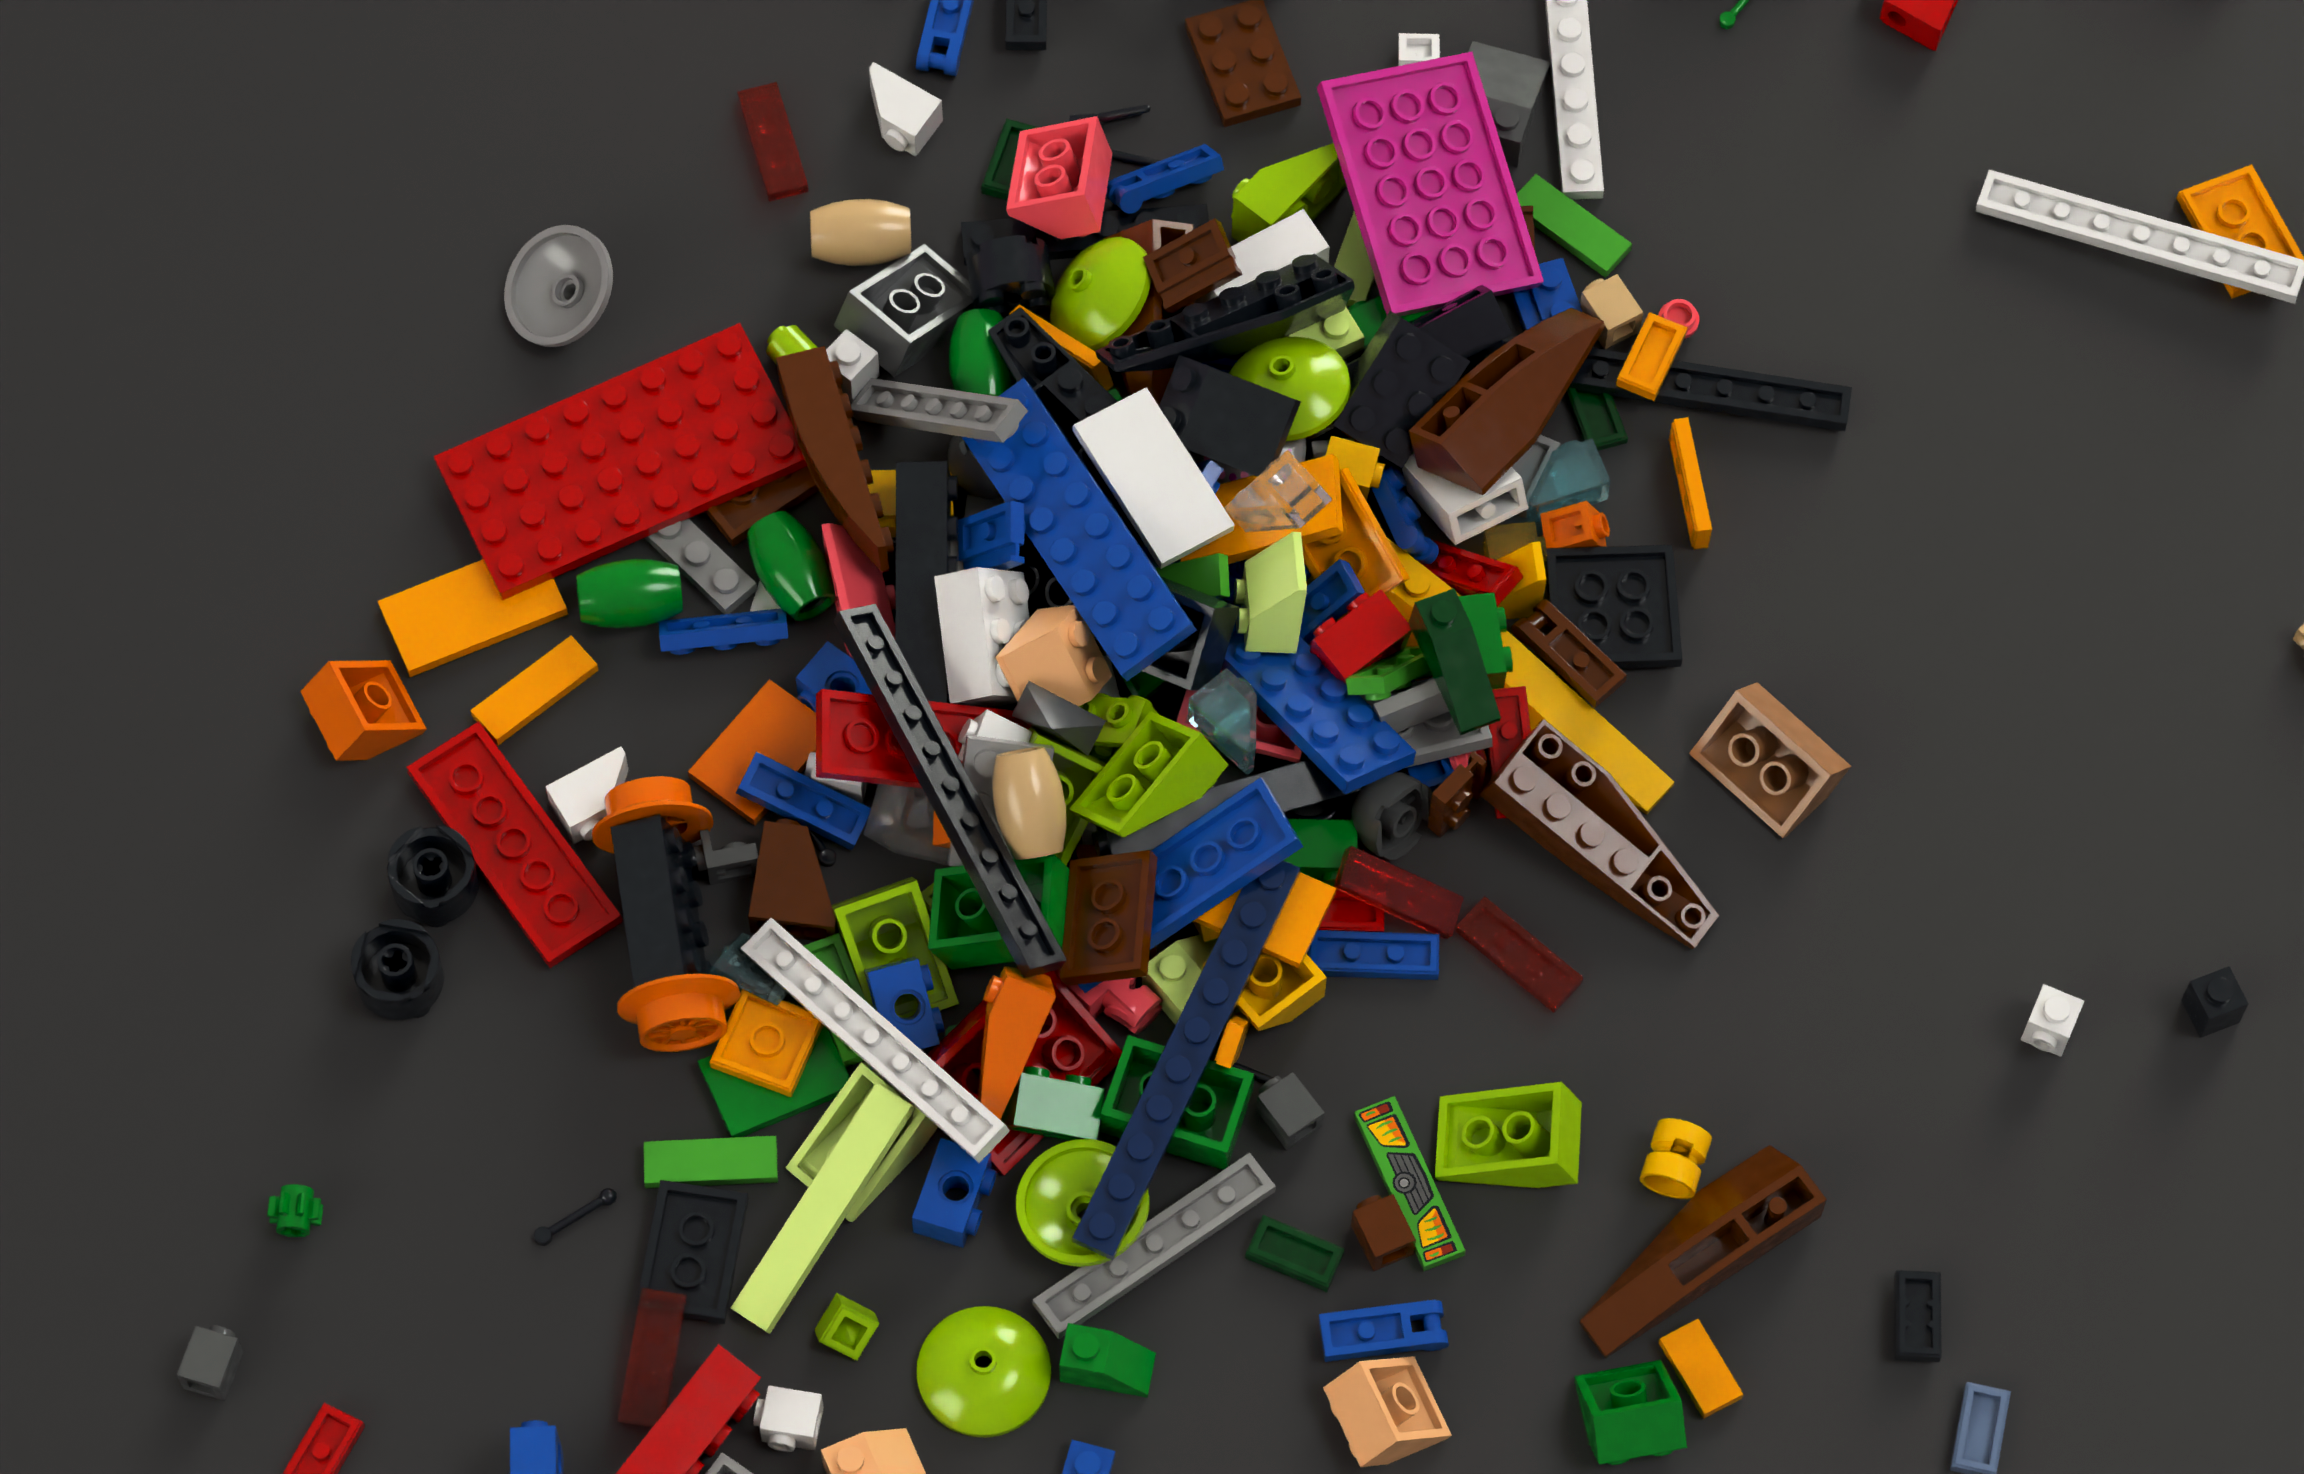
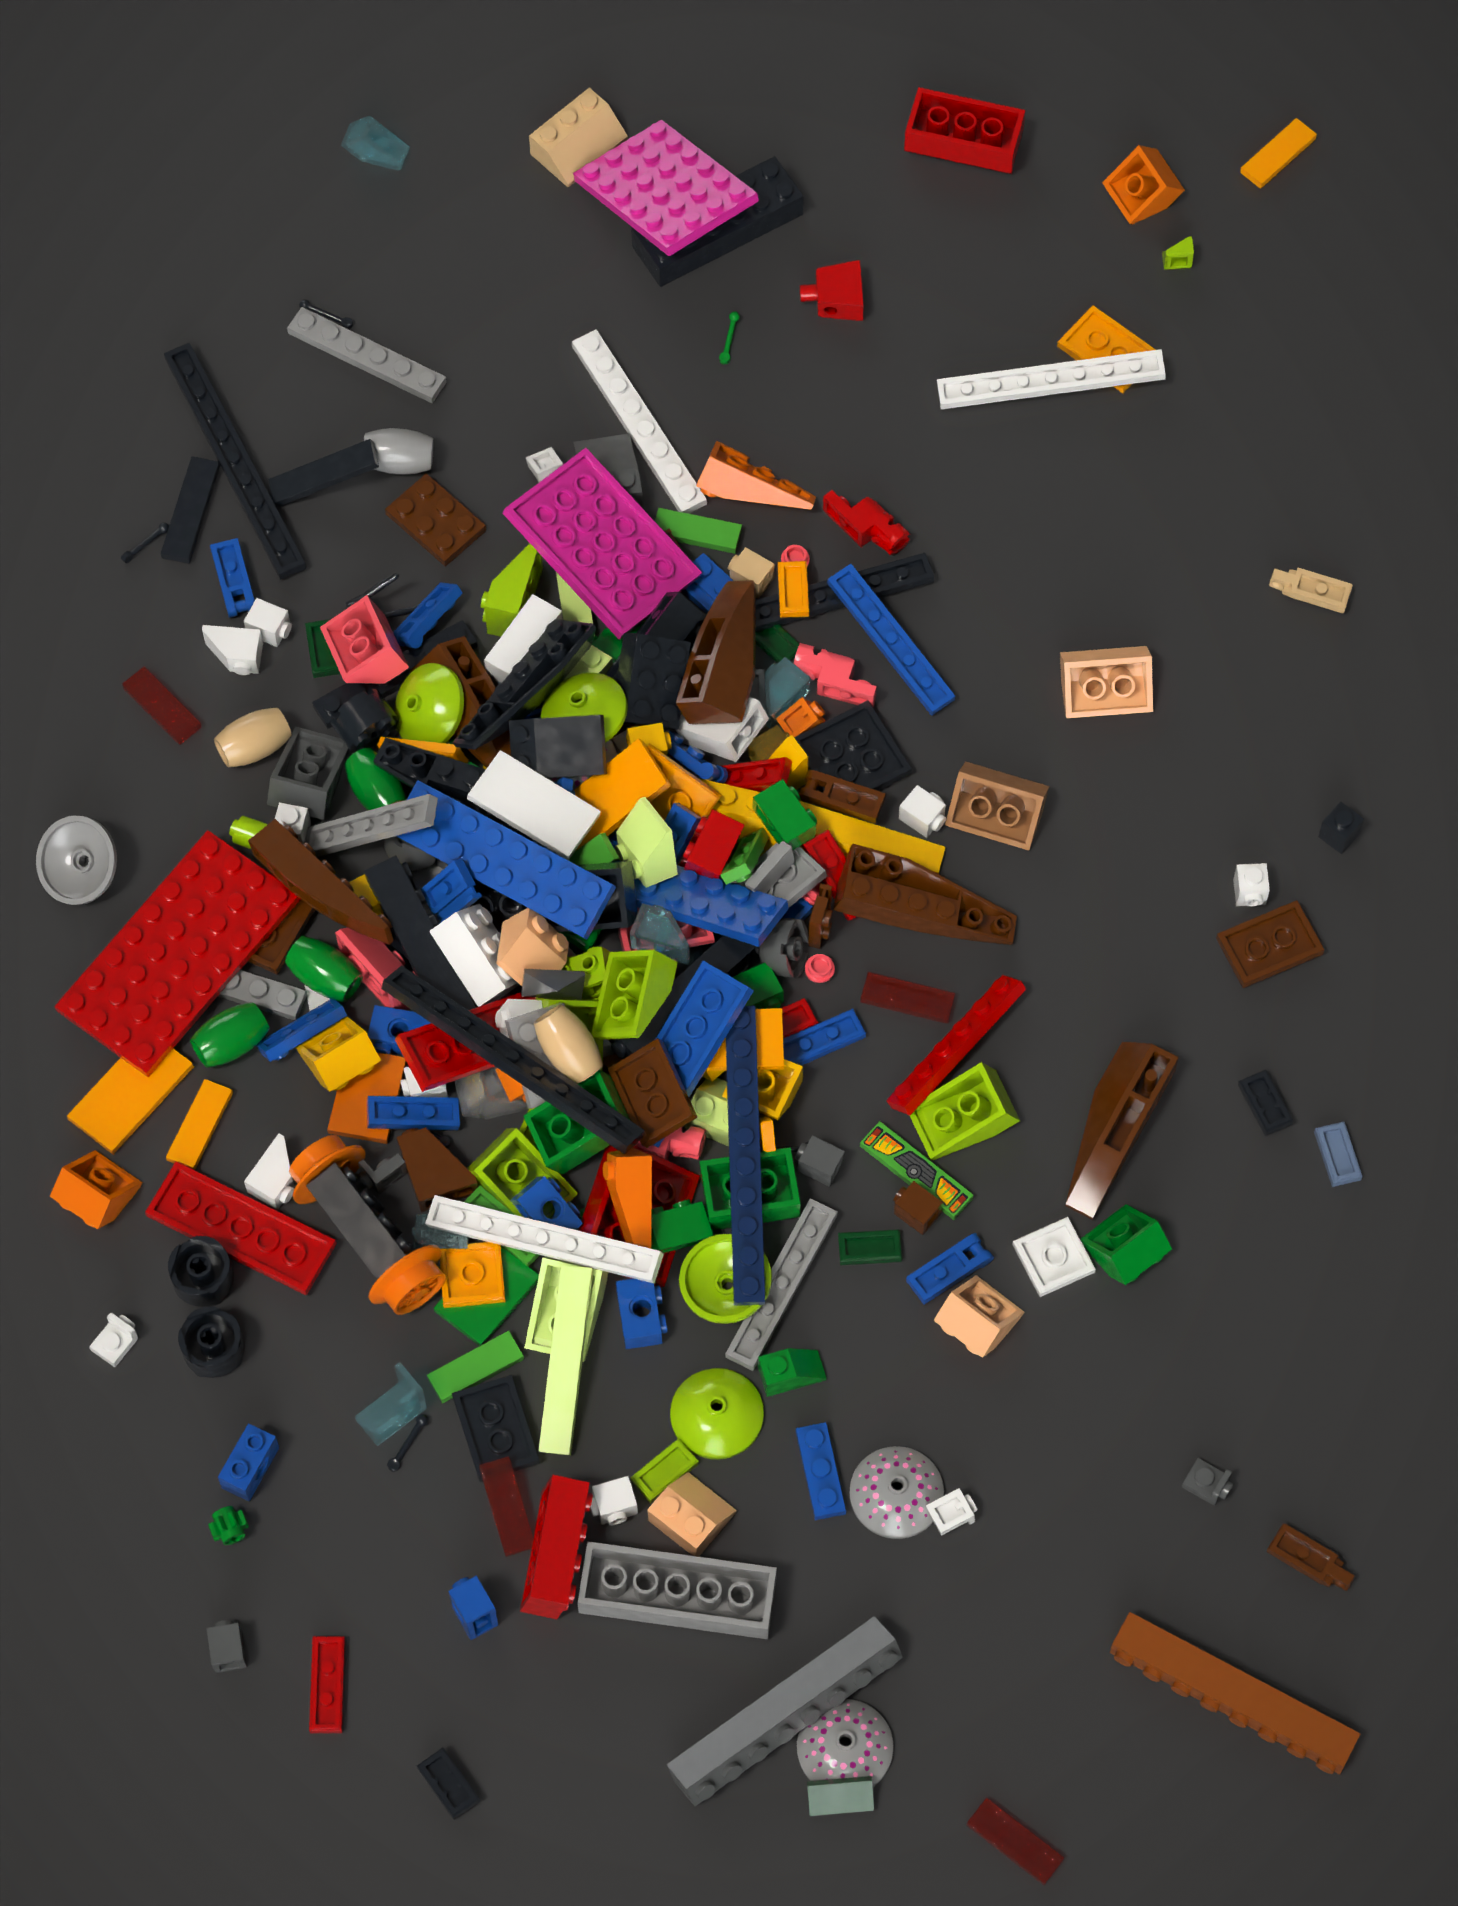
camera: 25 degrees left, 0 degrees up
lime slope [815,1293,880,1361] -> none
reddish brown plate [1143,218,1243,313] -> none
clear slope [1224,450,1332,532] -> none
clear red tile [1334,846,1464,939] -> none
dark green slope [1409,589,1501,735] -> none
yellow wheel [1640,1118,1712,1199] -> none
light orange tile [1658,1319,1743,1419] -> none
light orange tile [1669,417,1712,549] -> none
none -> white bracket [89,1312,138,1367]
none -> blue brick [218,1423,279,1502]
none -> white brick [244,598,292,647]
none -> yellow slope [296,1016,381,1092]
none -> clear light blue panel [355,1362,427,1446]
none -> lime tile [630,1438,699,1503]
none -> wedge [696,441,816,510]
none -> coral plate [793,643,877,707]
none -> coral plate [805,954,835,983]
none -> red plate [823,490,910,555]
none -> blue plate [827,563,955,716]
none -> red plate [886,975,1026,1115]
none -> white brick [899,785,946,838]
none -> white tile [1012,1217,1096,1297]
none -> light nougat slope [1060,646,1153,718]
none -> reddish brown plate [1216,900,1324,988]

